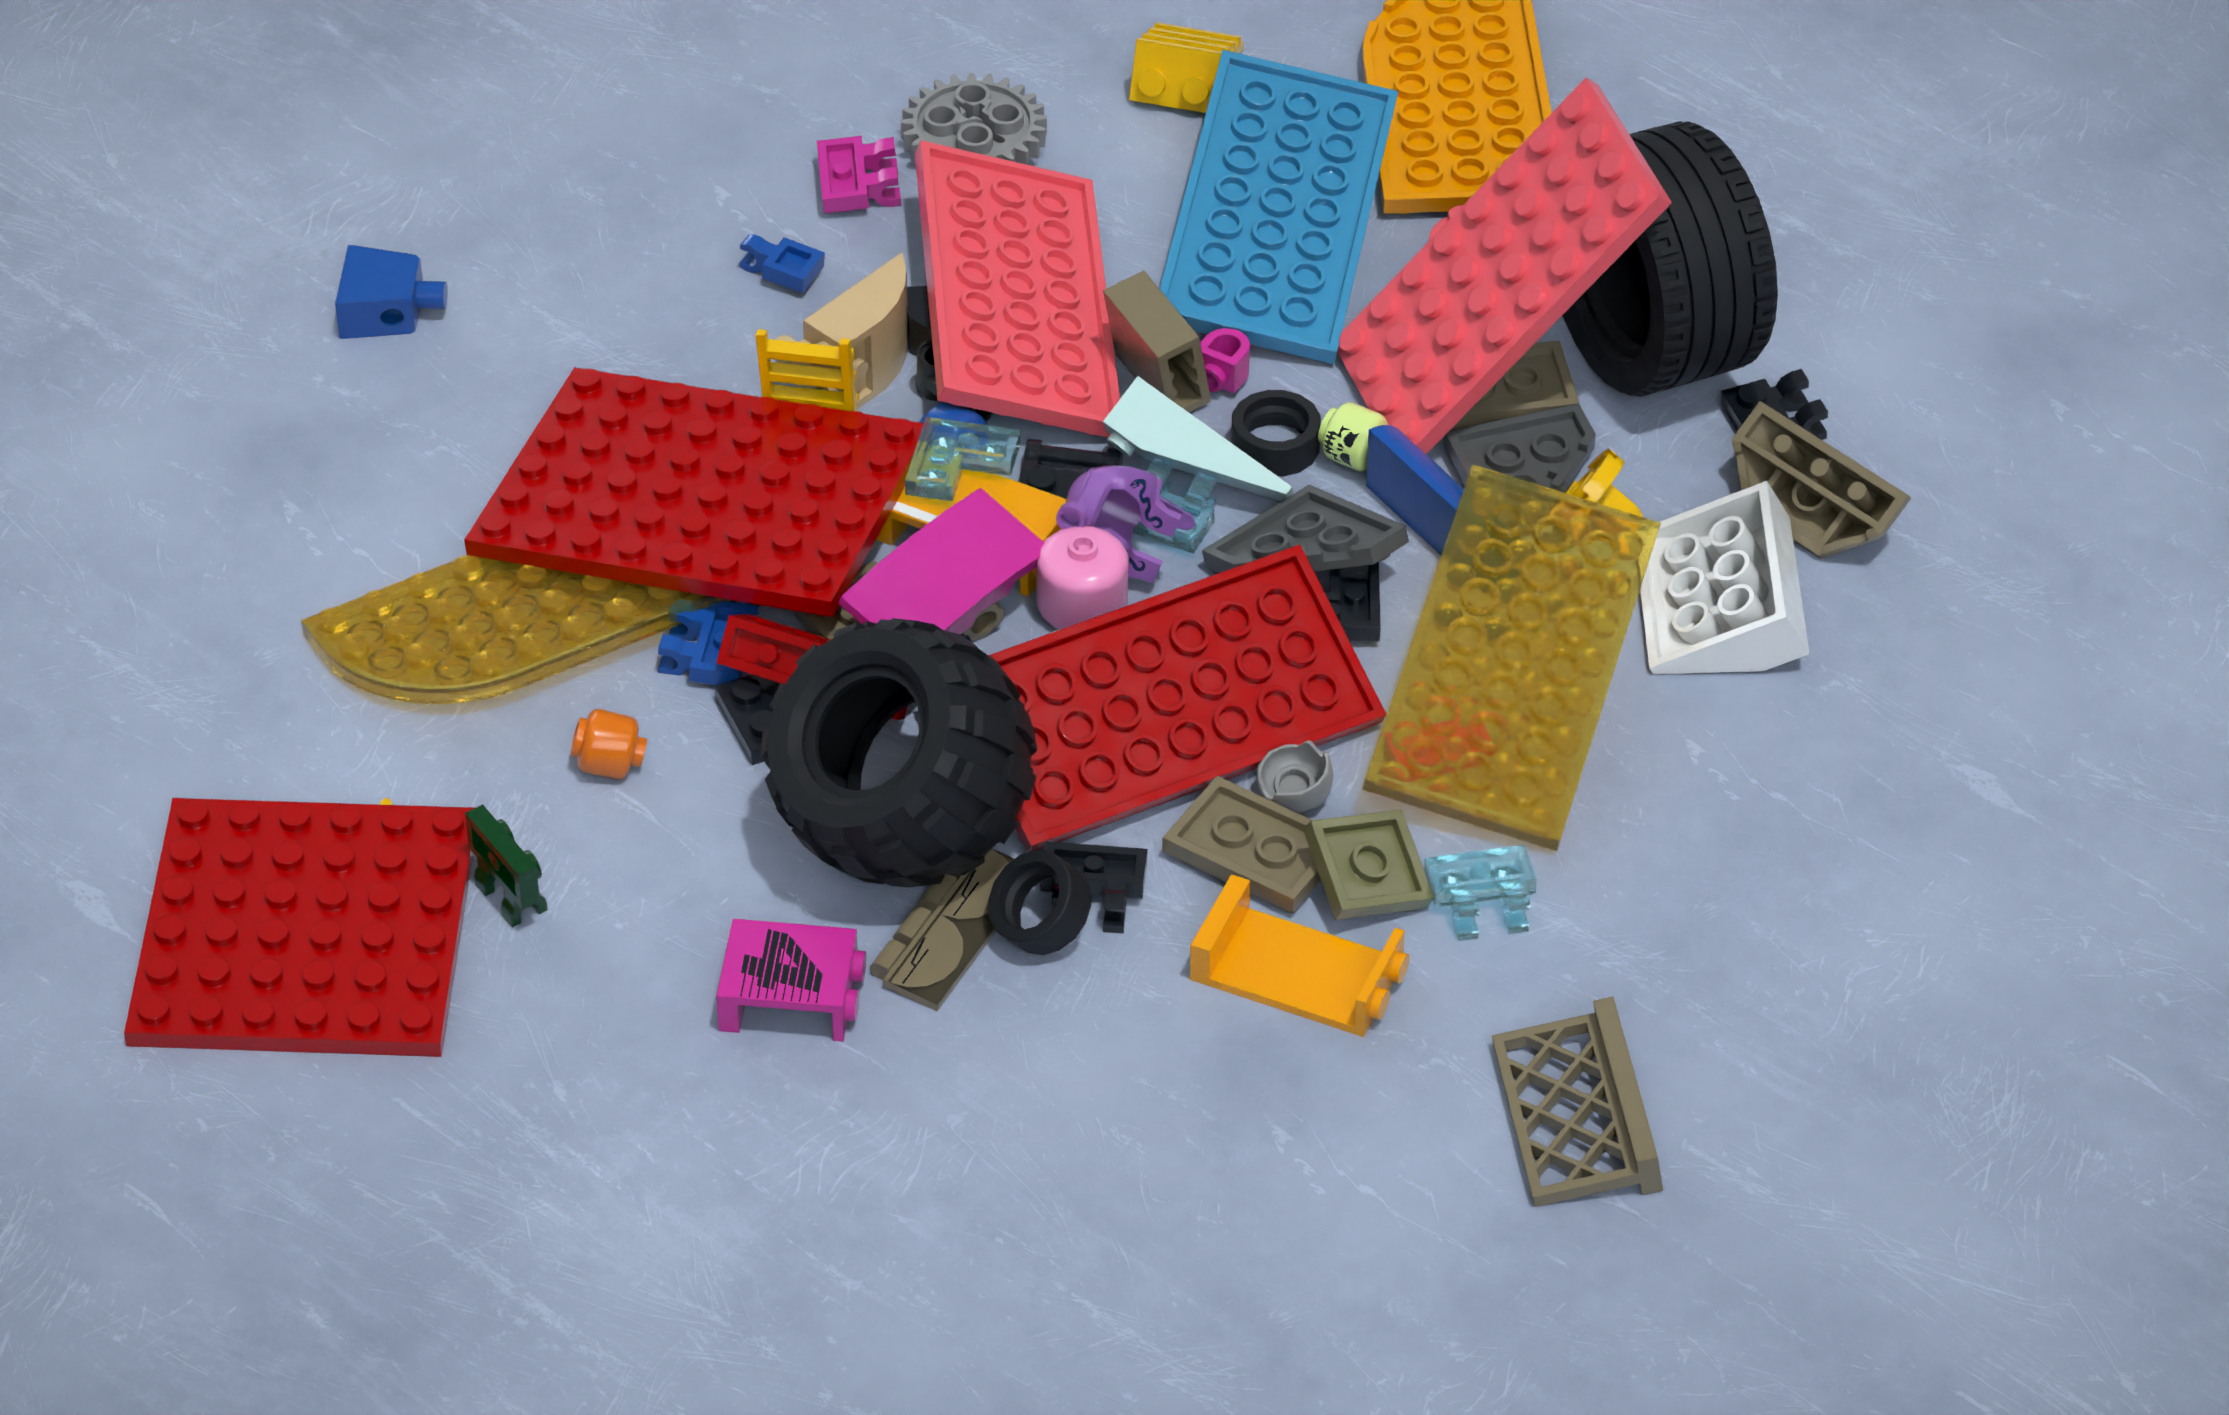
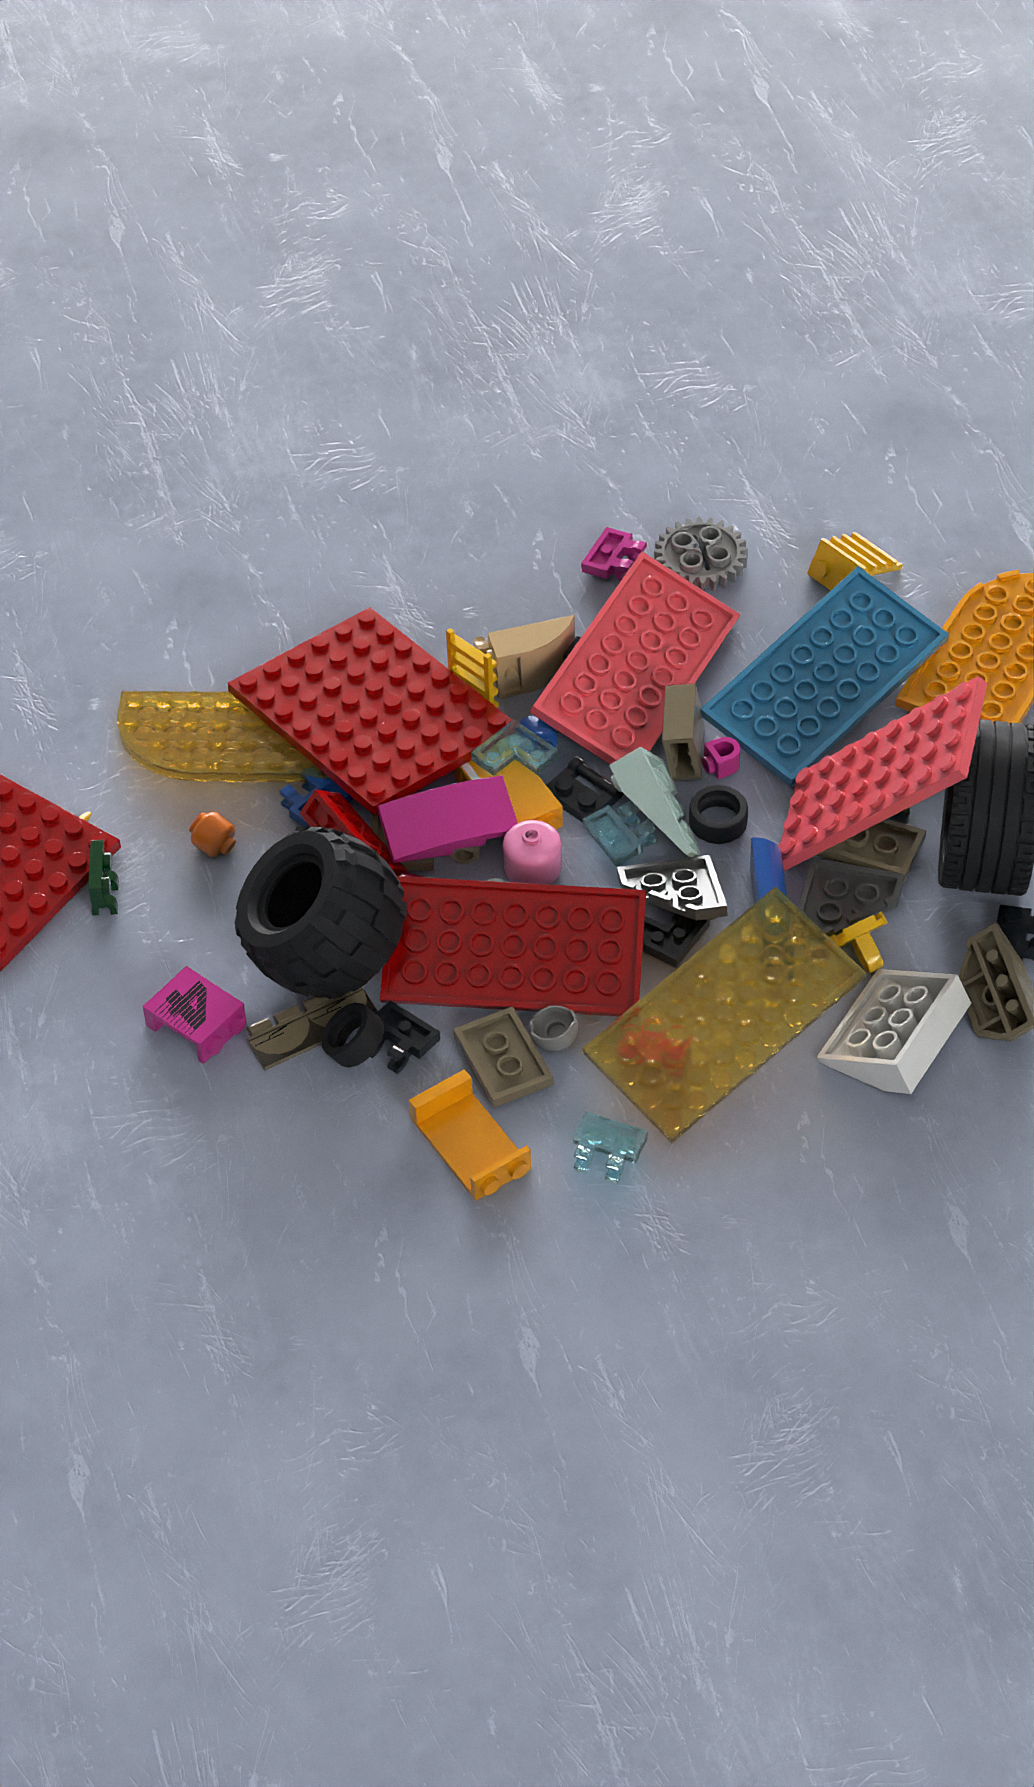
camera: 35 degrees right, 5 degrees up
blue torso [335,245,448,339] -> none
blue plate [740,234,825,293] -> none
medium lavender piece [1056,465,1195,584] -> none
olive plate [1304,809,1434,920] -> none
yellowish green head [1318,402,1388,472] -> none
dark tan fence [1492,996,1663,1207] -> none

